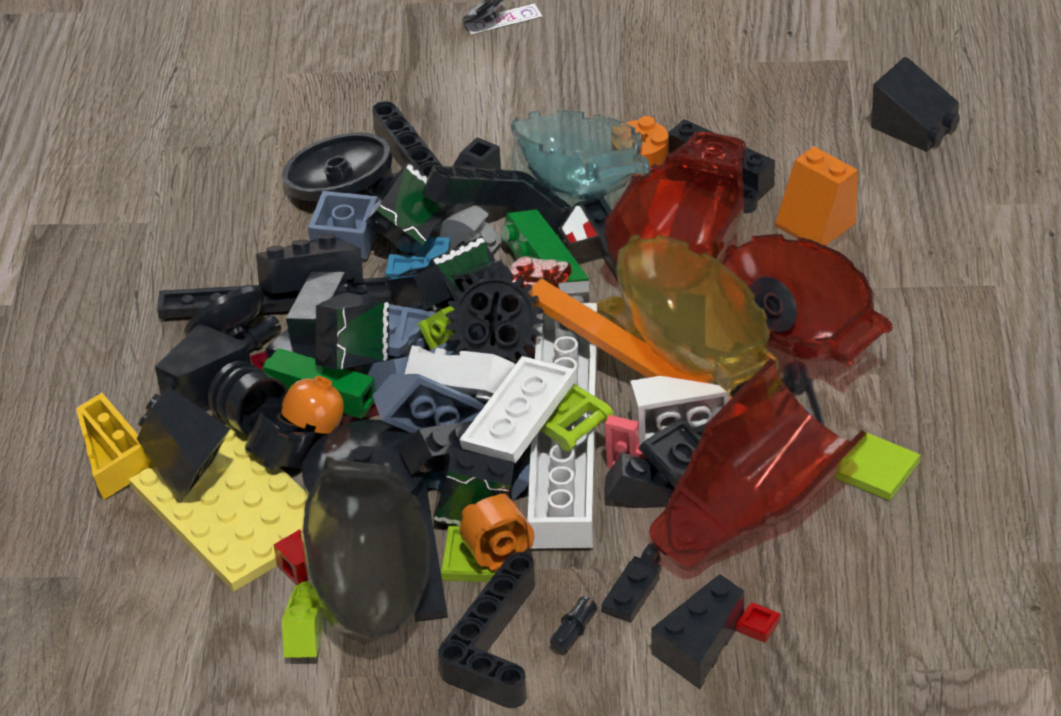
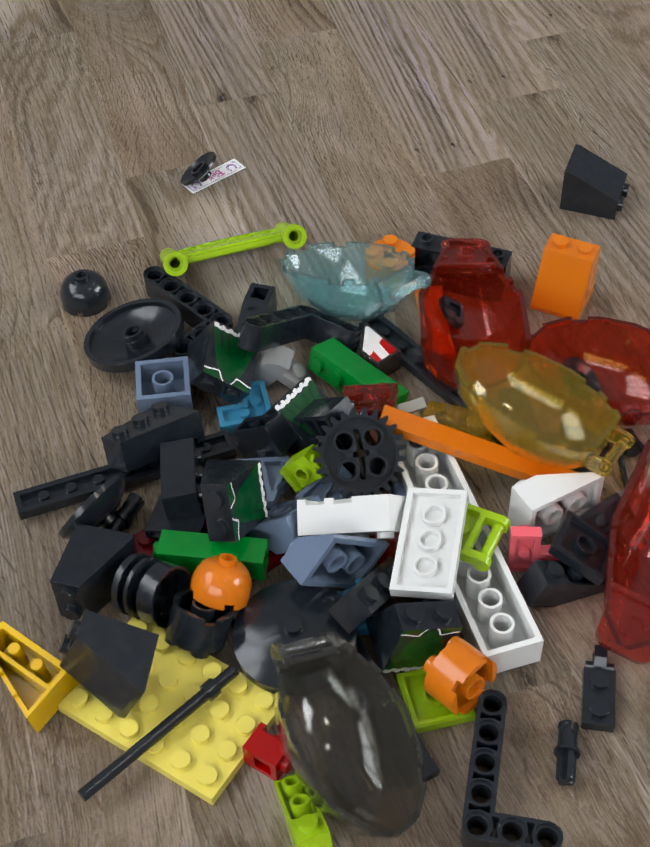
camera: 20 degrees left, 5 degrees up
none -> black cylinder [60,269,111,317]
none -> black bar [77,665,239,802]
none -> lime piece [160,222,307,276]
none -> black tile [439,295,464,329]

